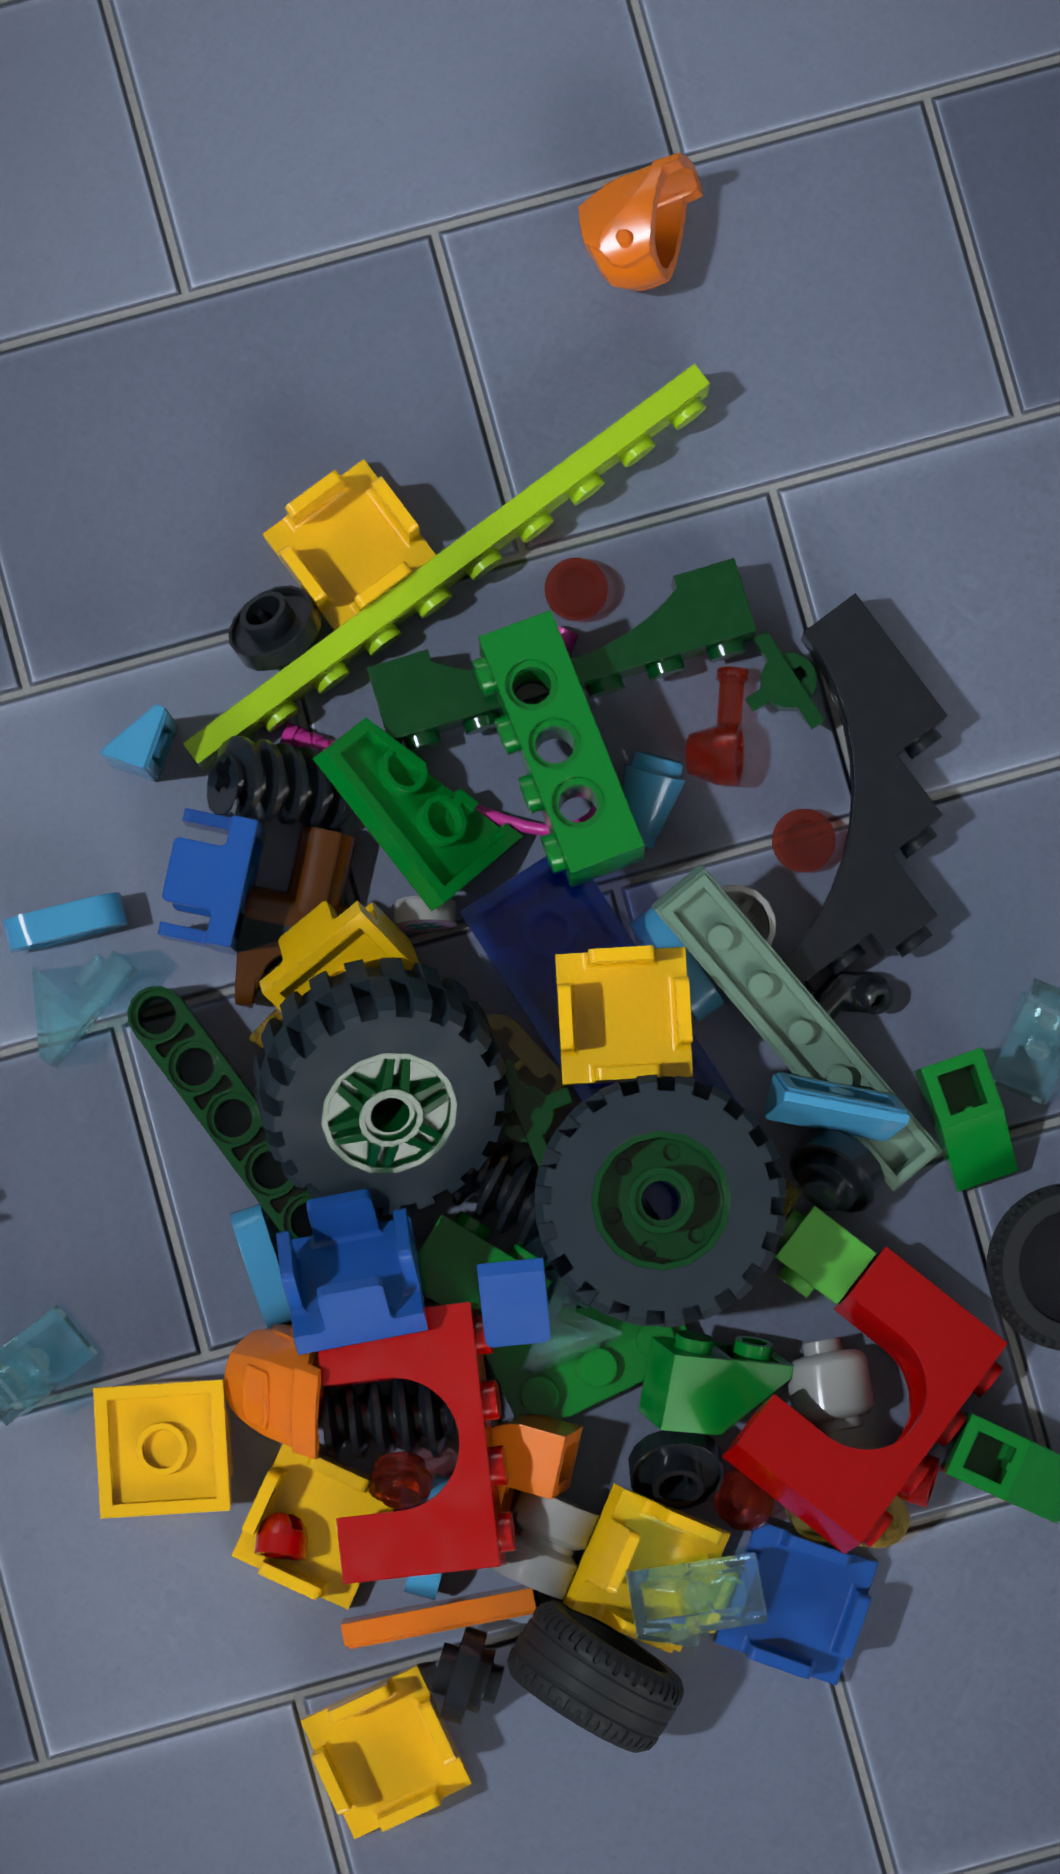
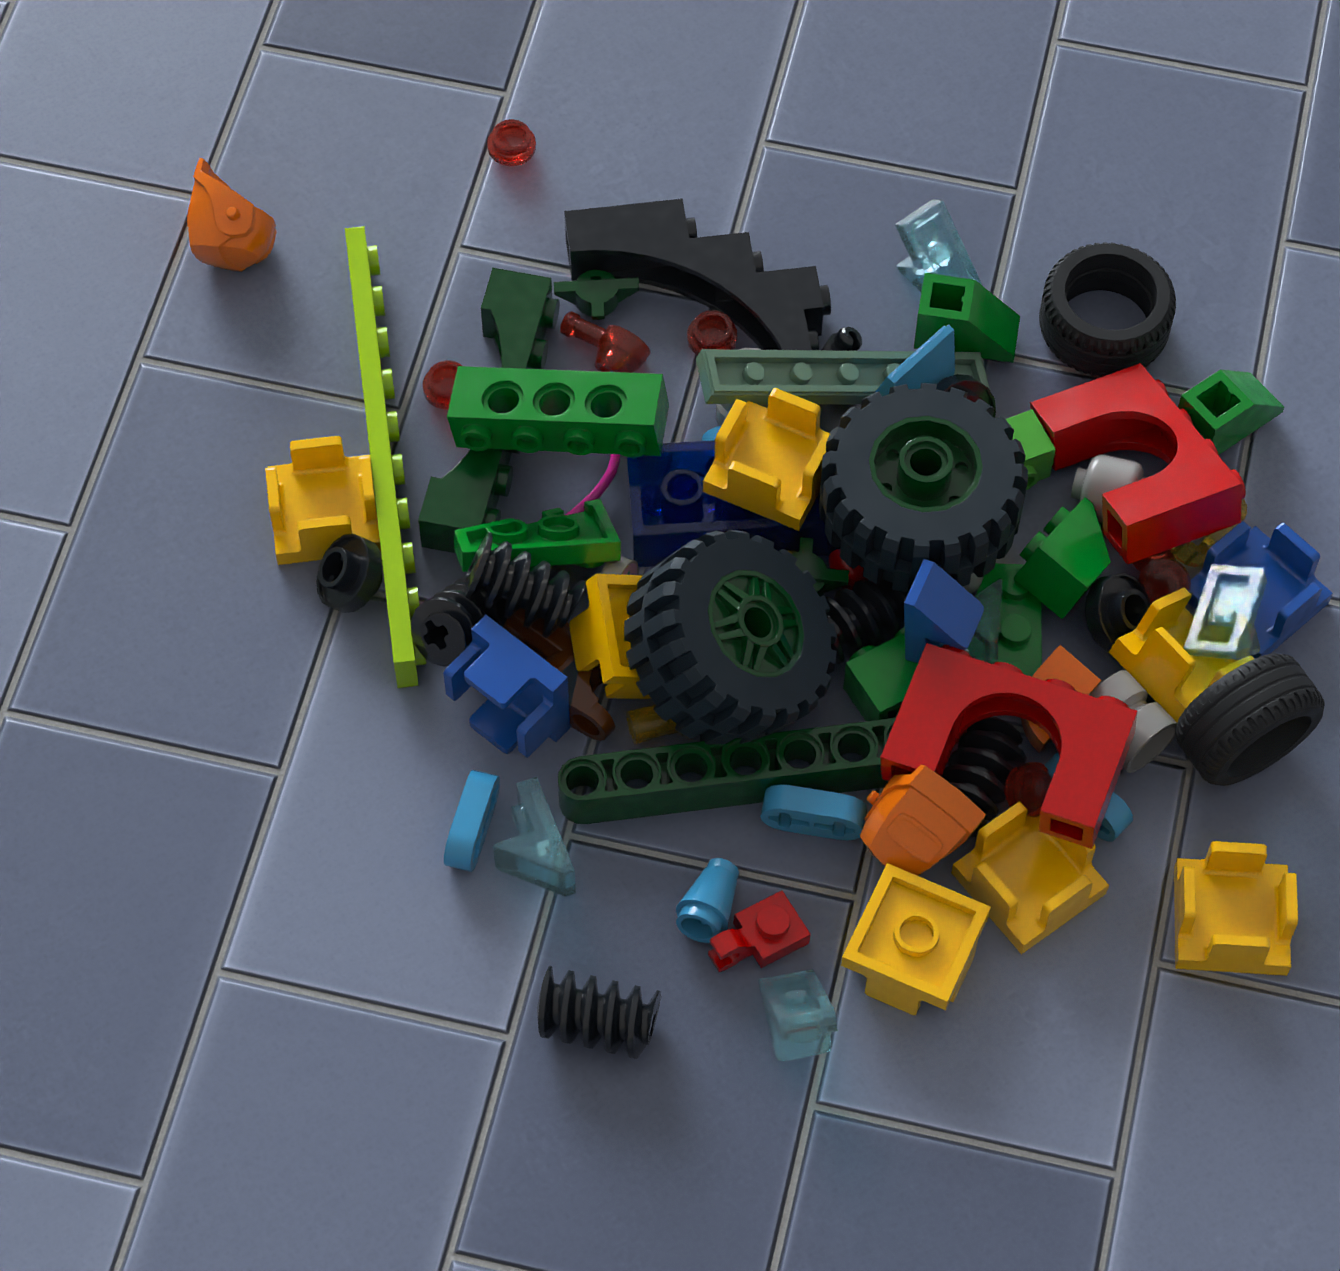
camera: 65 degrees left, 25 degrees down
dark azure slope [99,704,178,782] -> none
red hinge [254,1511,308,1561] -> none
blue panel [276,1189,428,1355] -> none
orange tile [341,1585,537,1649] -> none
black plate [430,1626,505,1724] -> none
none -> black piece [465,532,586,638]
none -> clear red plate [487,119,536,166]
none -> dark azure cone [676,858,739,943]
none -> red plate [708,890,811,972]

